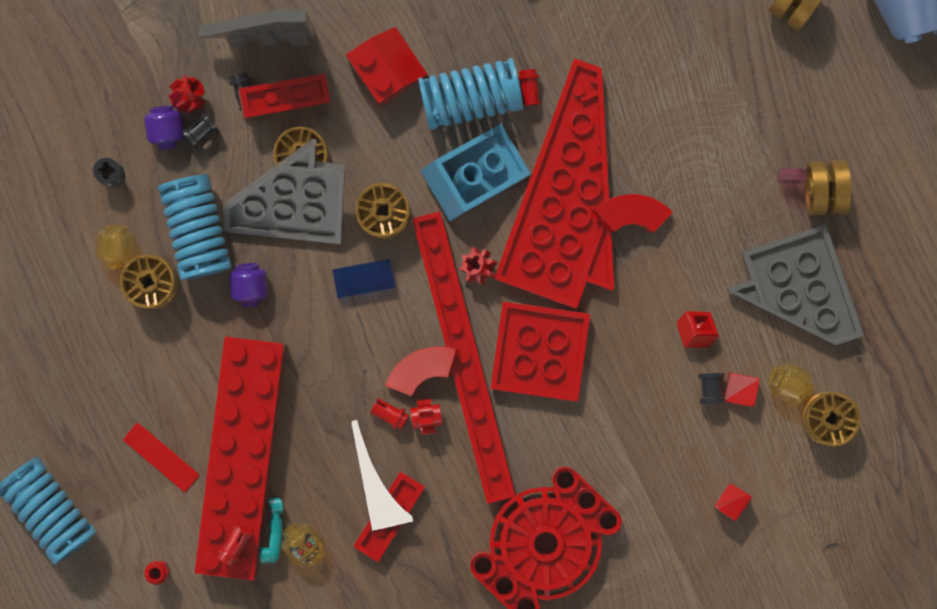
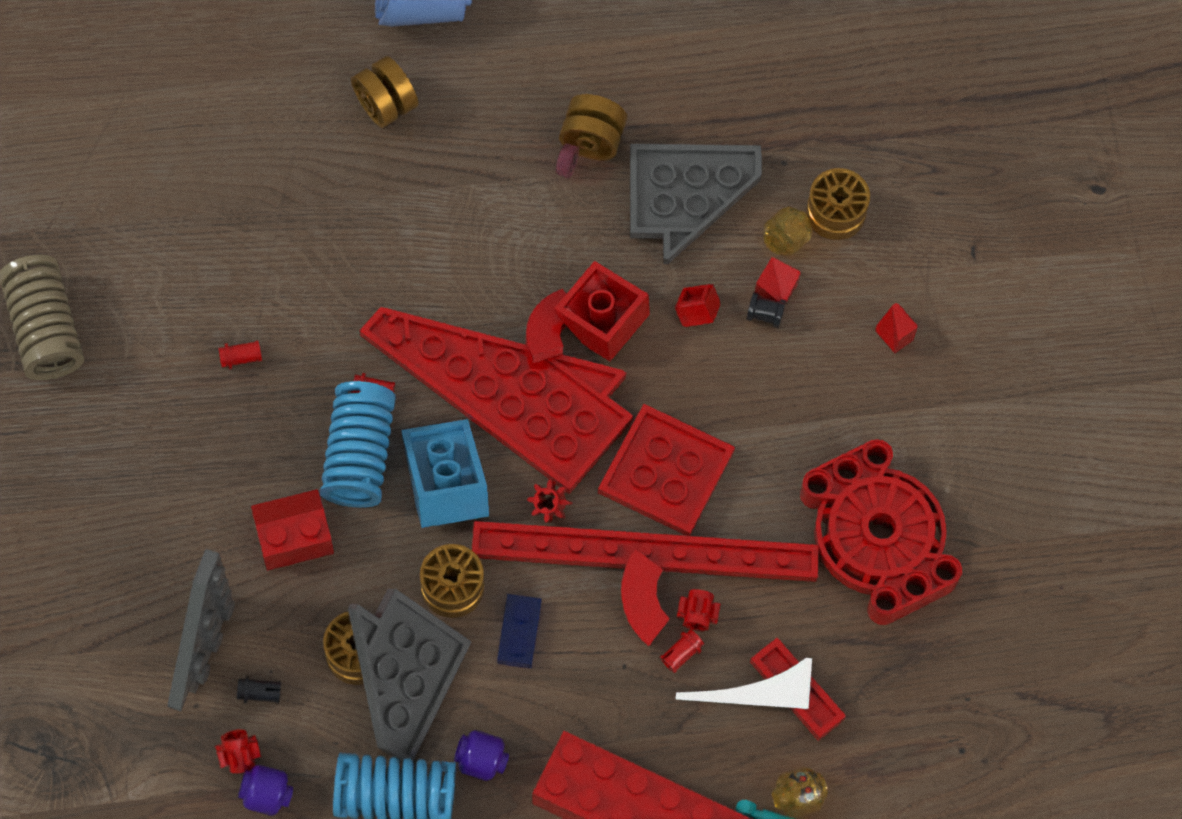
camera: 80 degrees left, 20 degrees down
black bush [182,112,220,150] -> none
red plate [238,74,331,119] -> none
none -> red slope [554,261,650,362]

